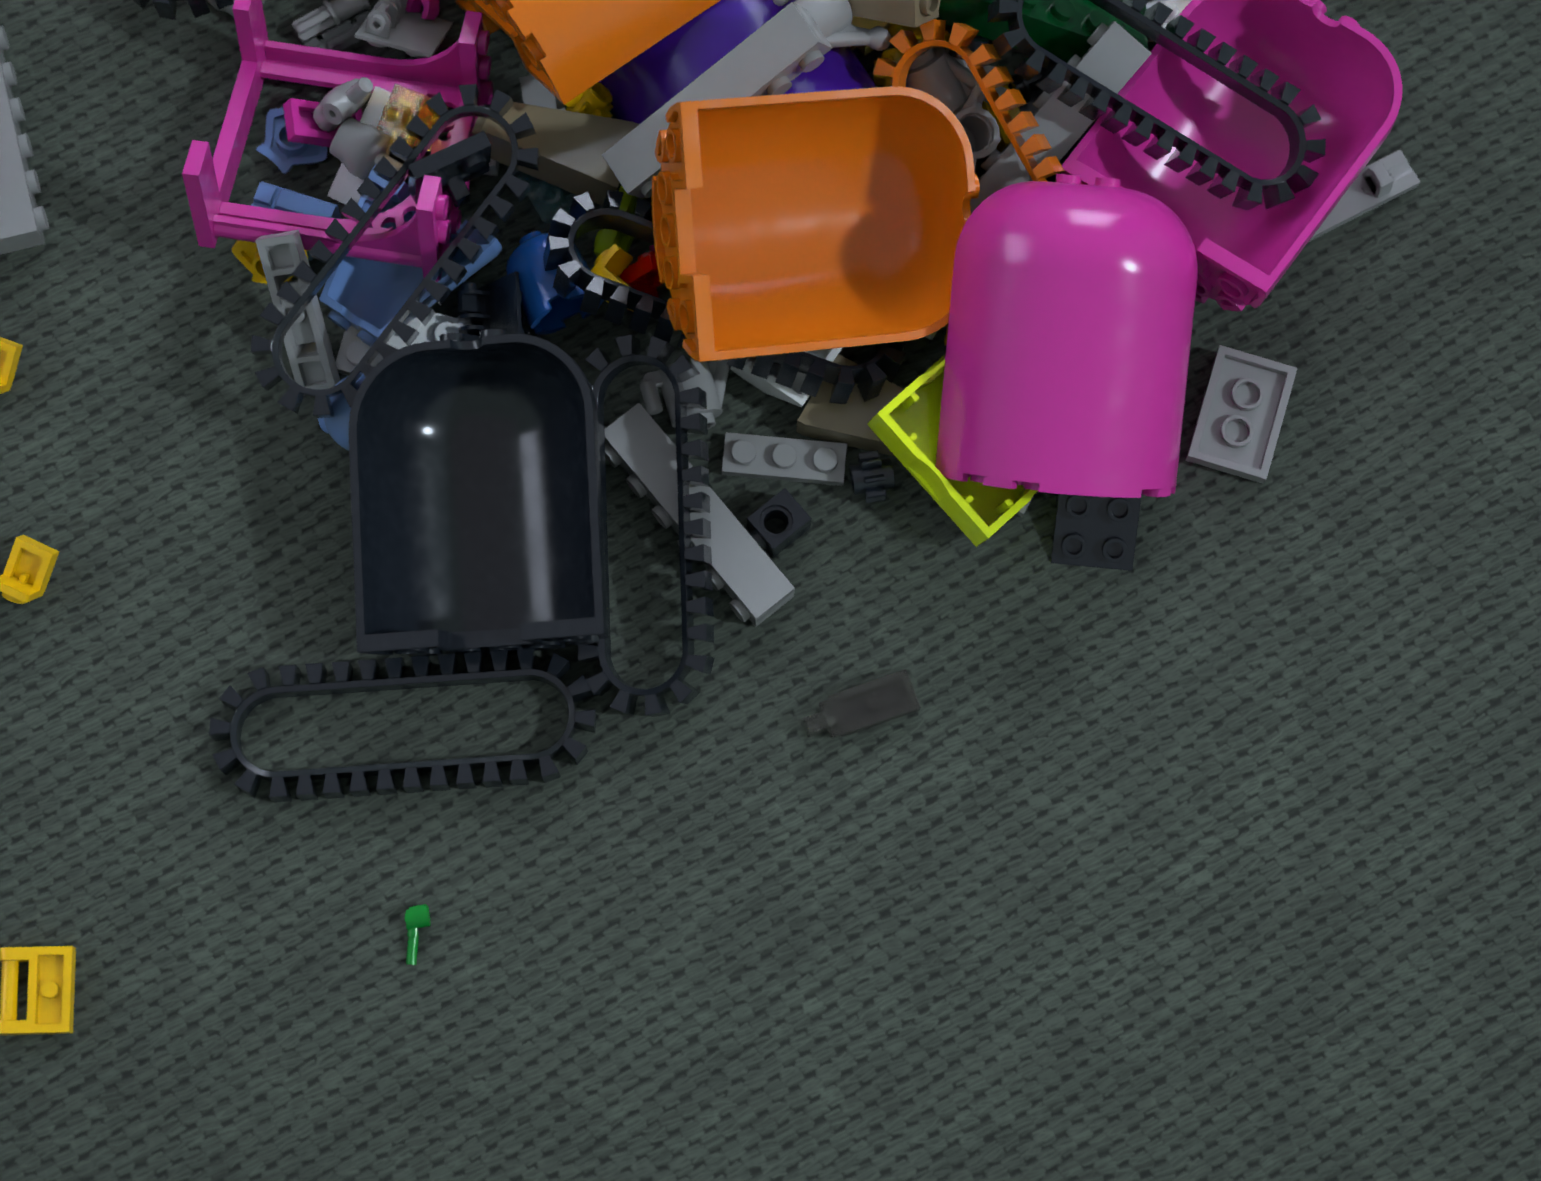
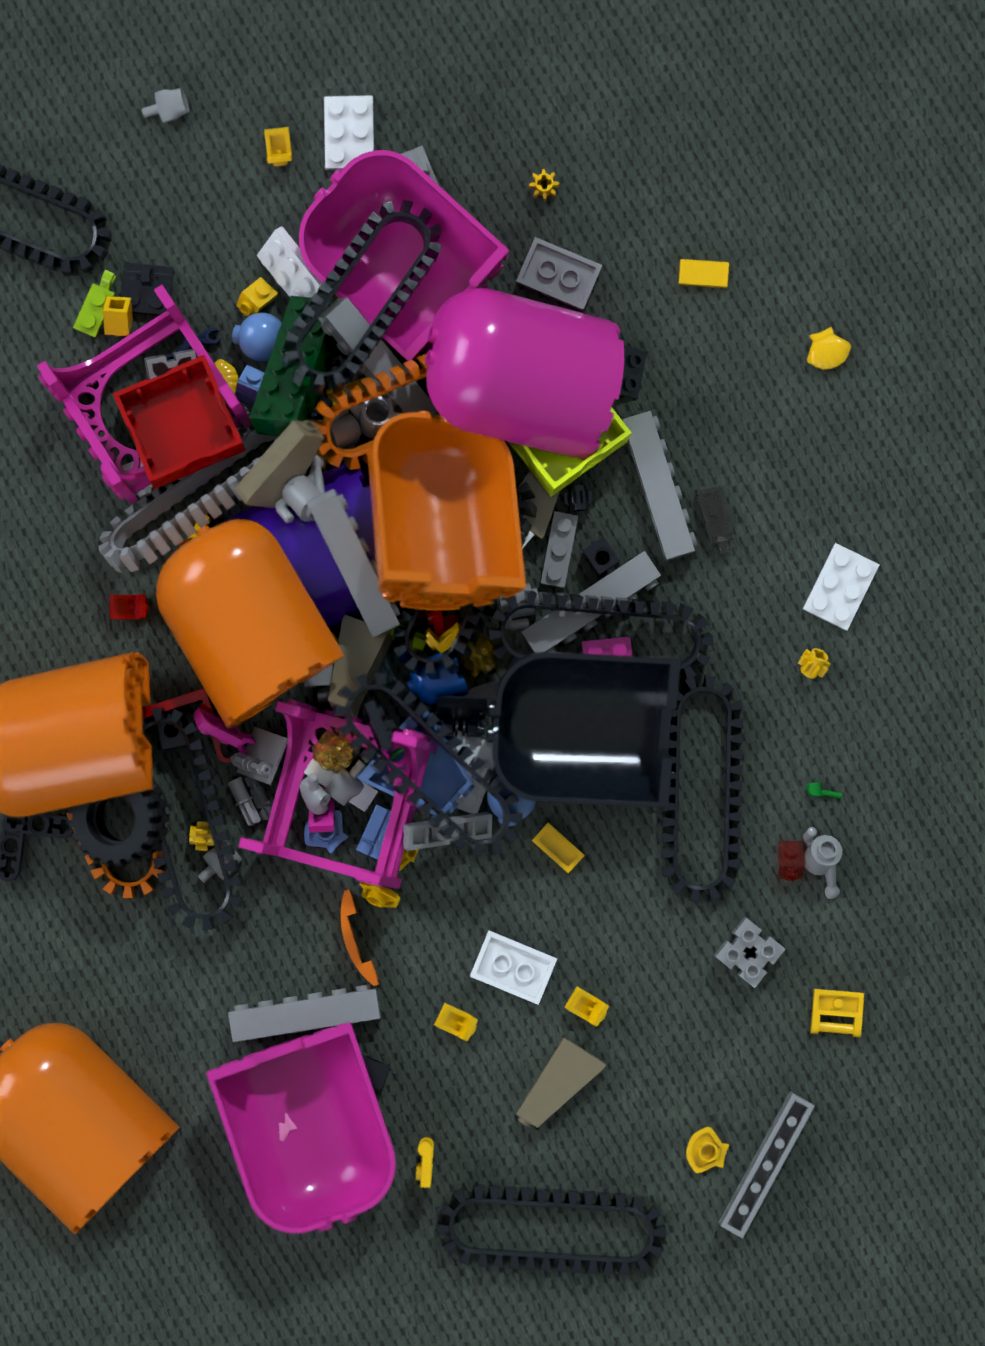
camera: 75 degrees left, 10 degrees up
none -> white plate [324,96,374,170]
none -> orange slope [341,889,379,986]
none -> yellow animal [359,882,401,908]
none -> clear yellow brick [456,632,498,677]
none -> white plate [470,930,557,1005]
none -> yellow gear [529,169,559,201]
none -> yellow tile [532,823,585,874]
none -> dark pink plate [581,637,632,656]
none -> light grey brick [622,411,697,562]
none -> yellow tile [678,259,729,288]
none -> light grey brick [714,917,785,988]
none -> clear red bracket [778,841,805,881]
none -> yellow gear [798,648,831,679]
none -> white plate [803,543,879,631]
none -> light grey piece [803,827,842,899]
none -> yellow animal [807,327,851,370]

